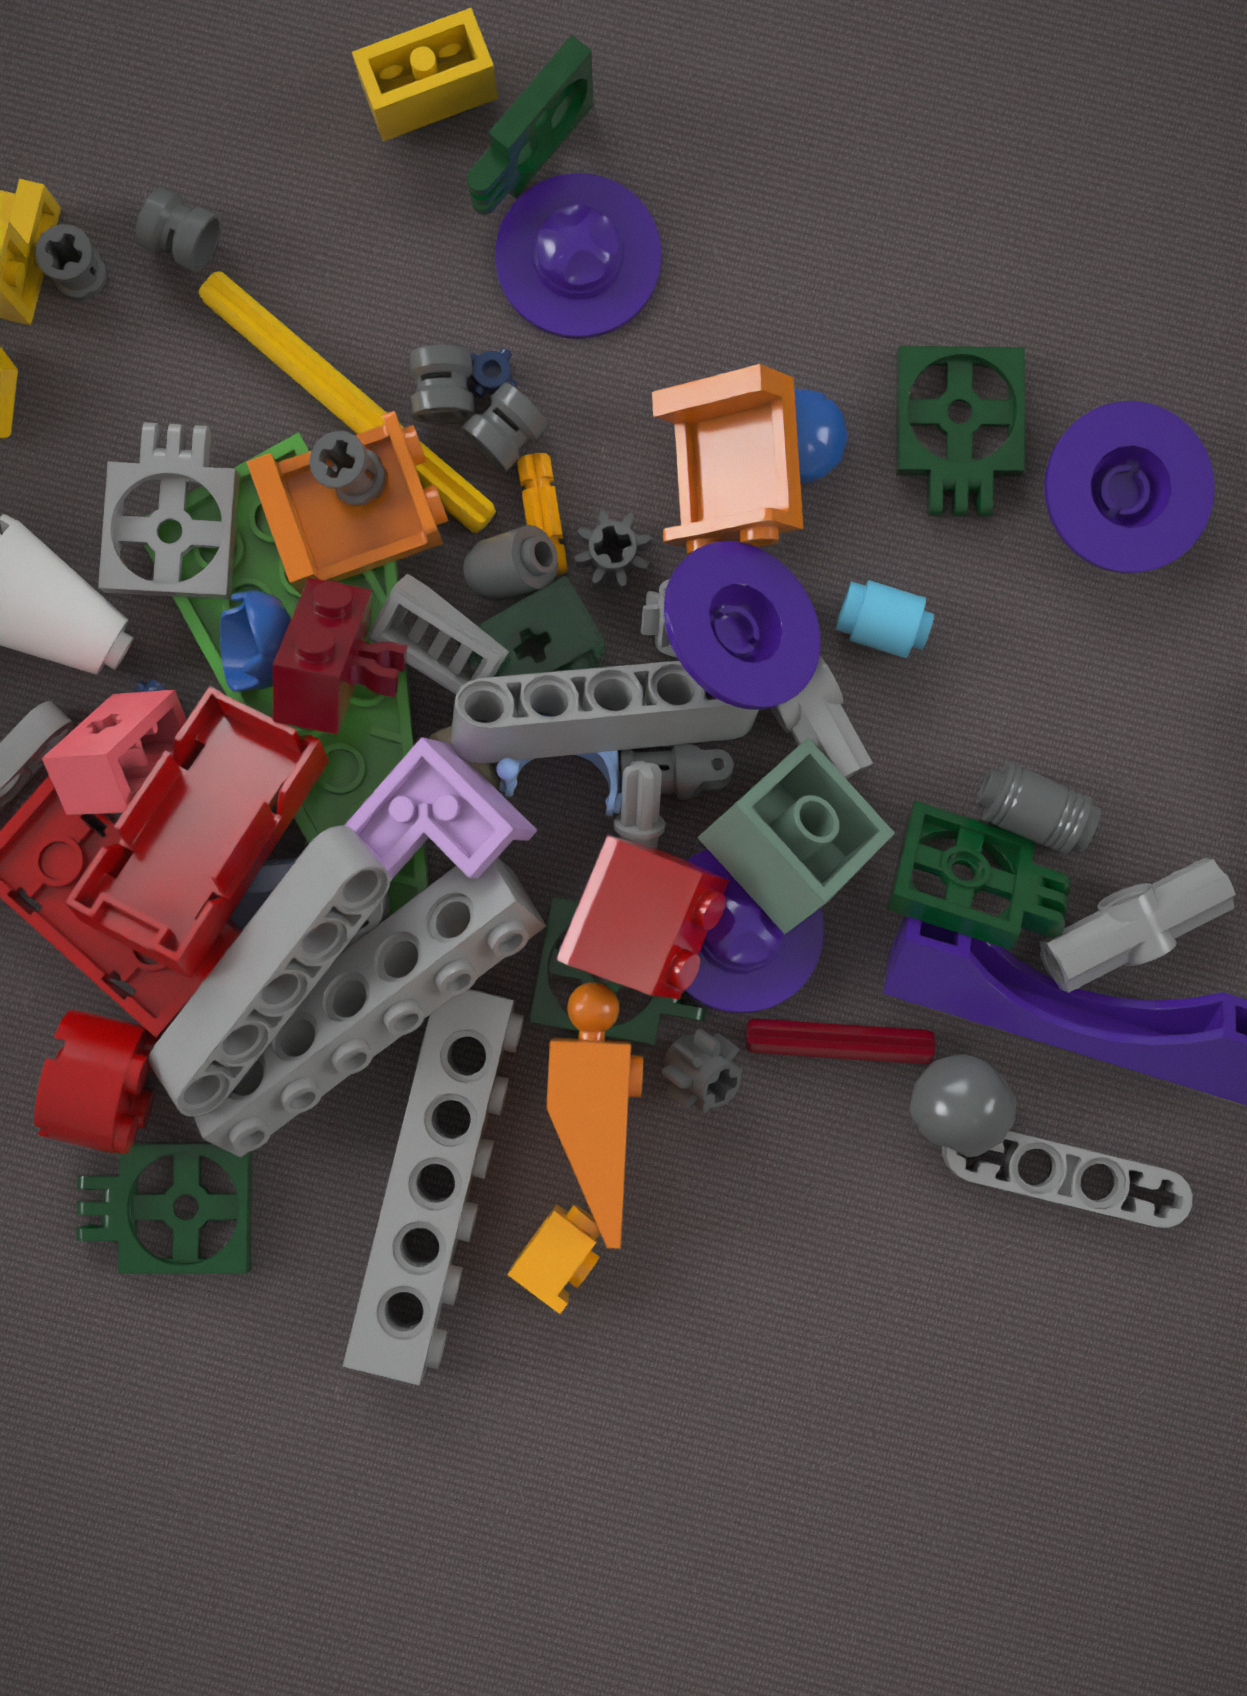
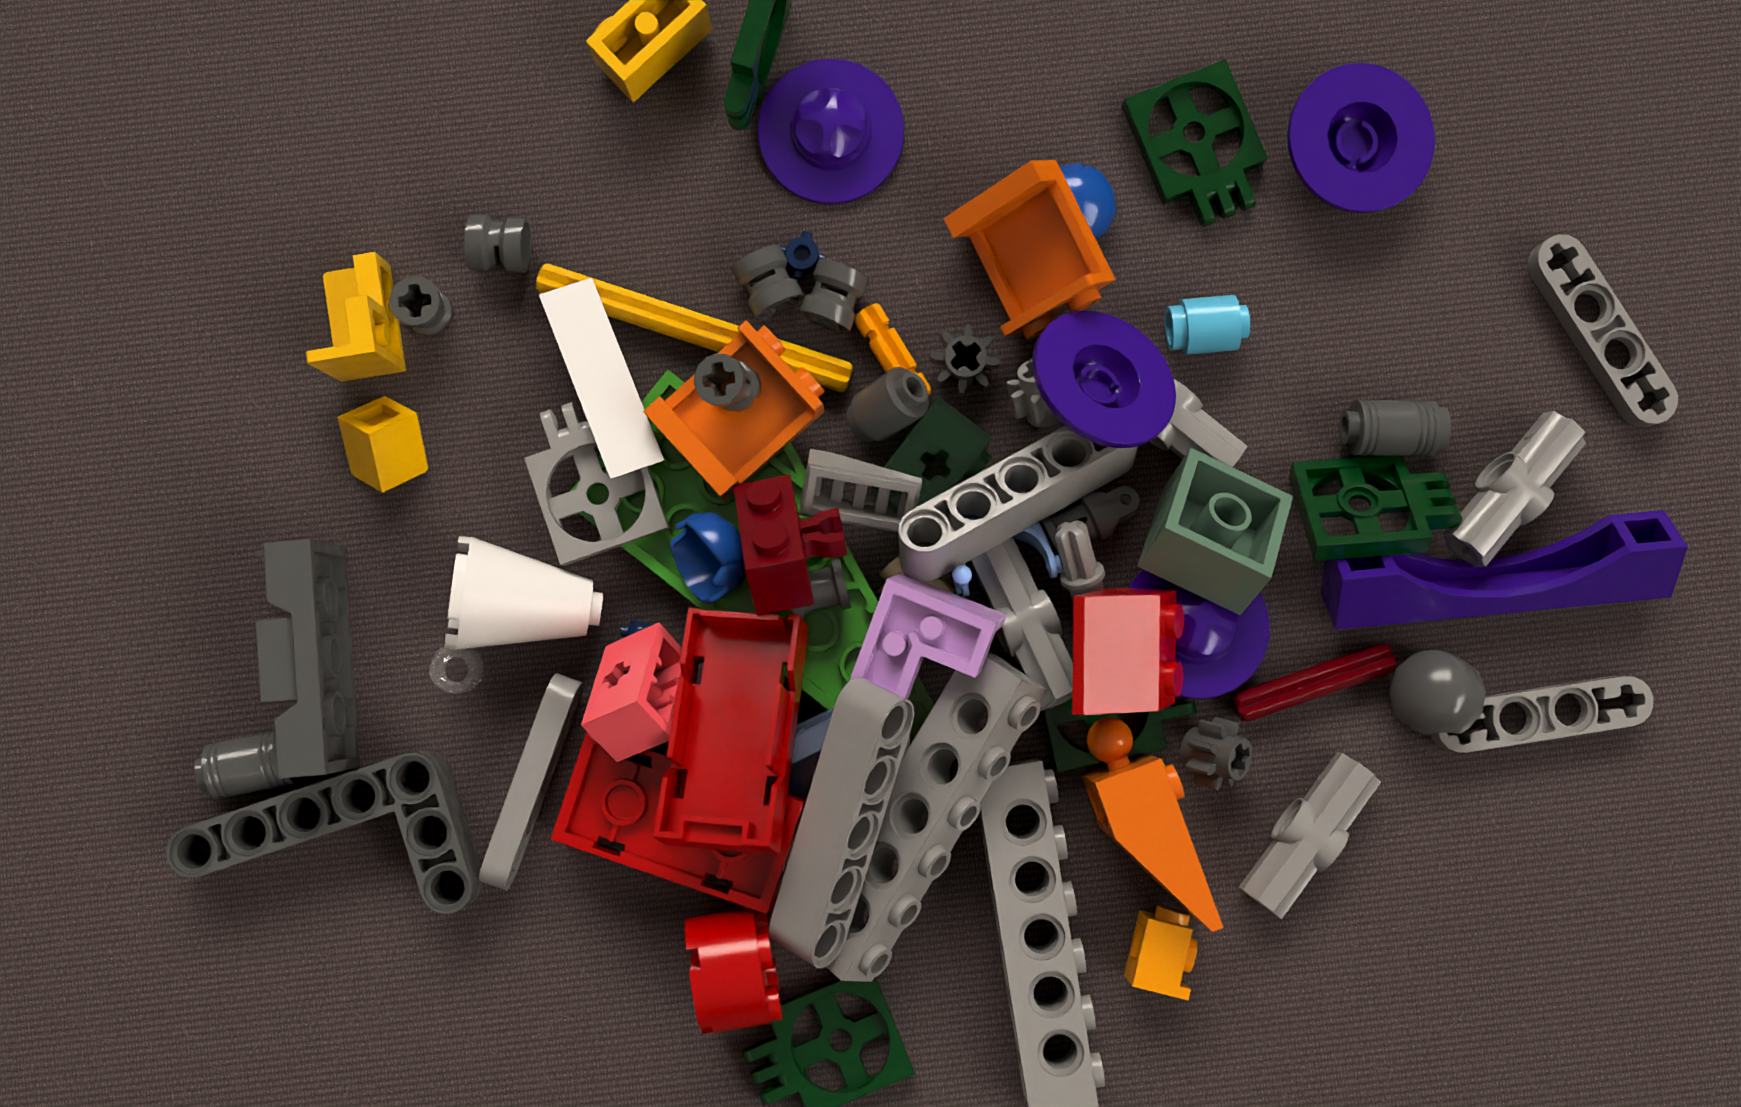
camera: 25 degrees left, 0 degrees up
none -> white sticker [539,278,664,479]
none -> dark grey bush [792,558,851,619]
none -> light grey piece [969,537,1073,711]
none -> light grey piece [1238,752,1381,919]

